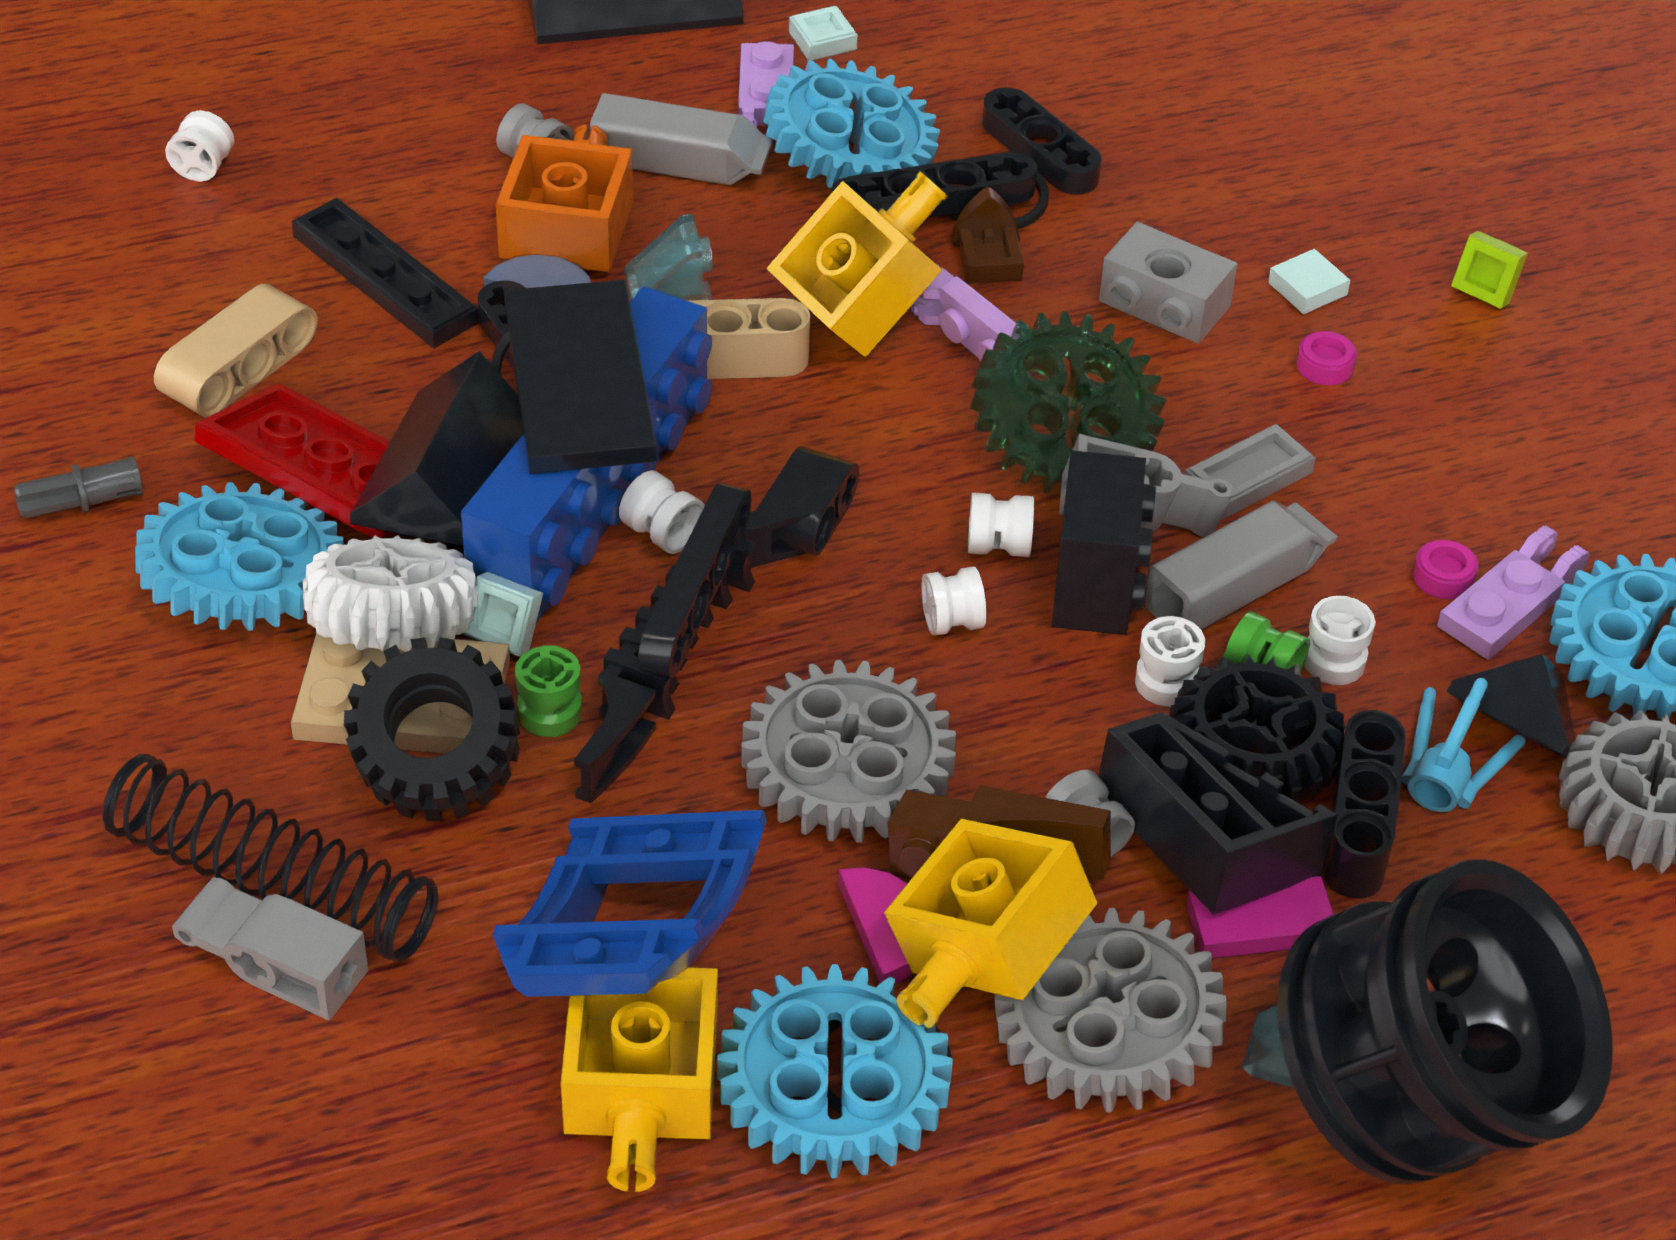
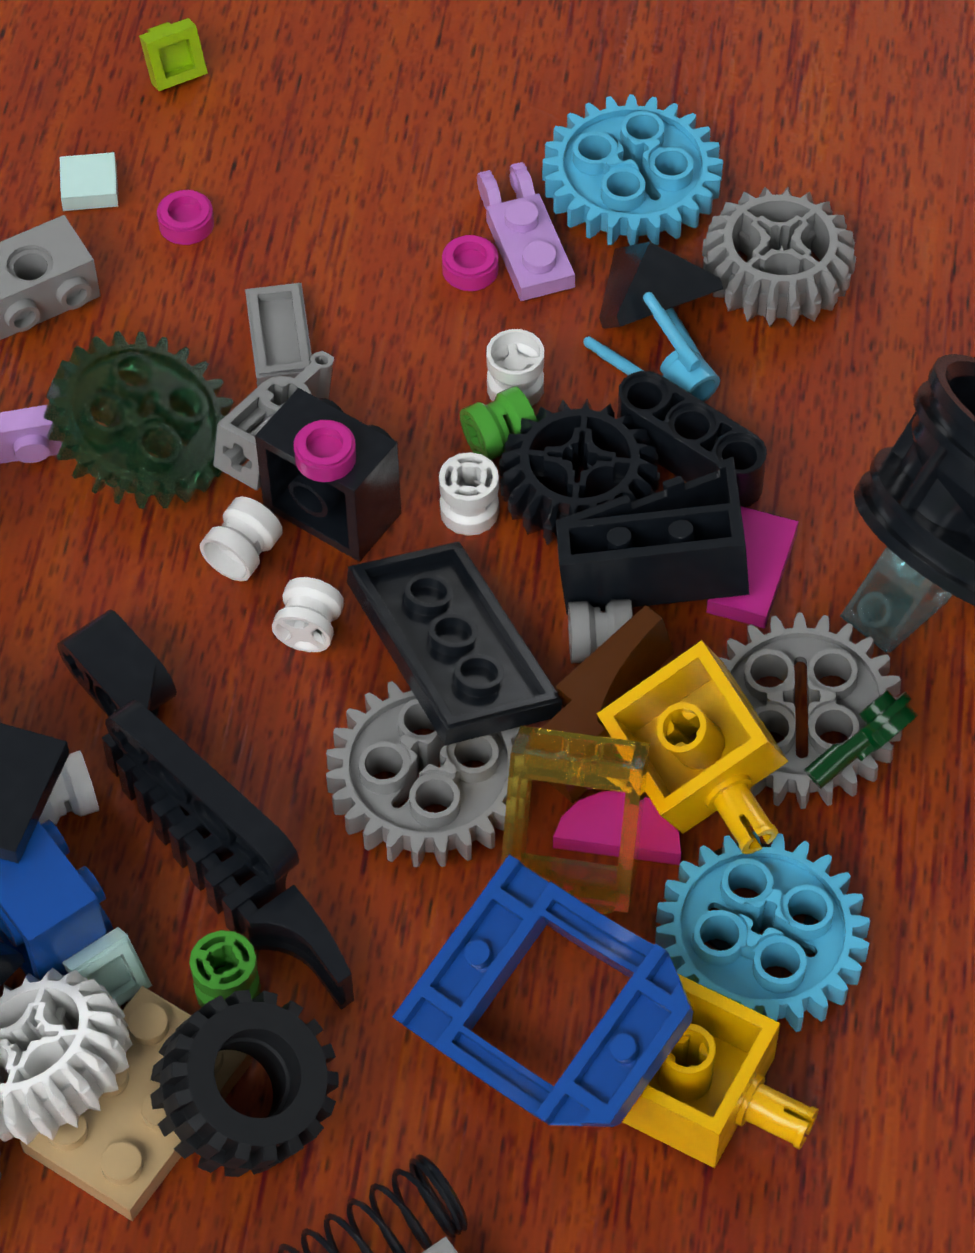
camera: 60 degrees left, 10 degrees up
light grey piece [1145,500,1338,630] -> none
none -> dark pink tile [294,420,356,482]
none -> black tile [347,541,562,746]
none -> clear yellow window [501,726,650,914]
none -> dark green plate [804,690,918,789]

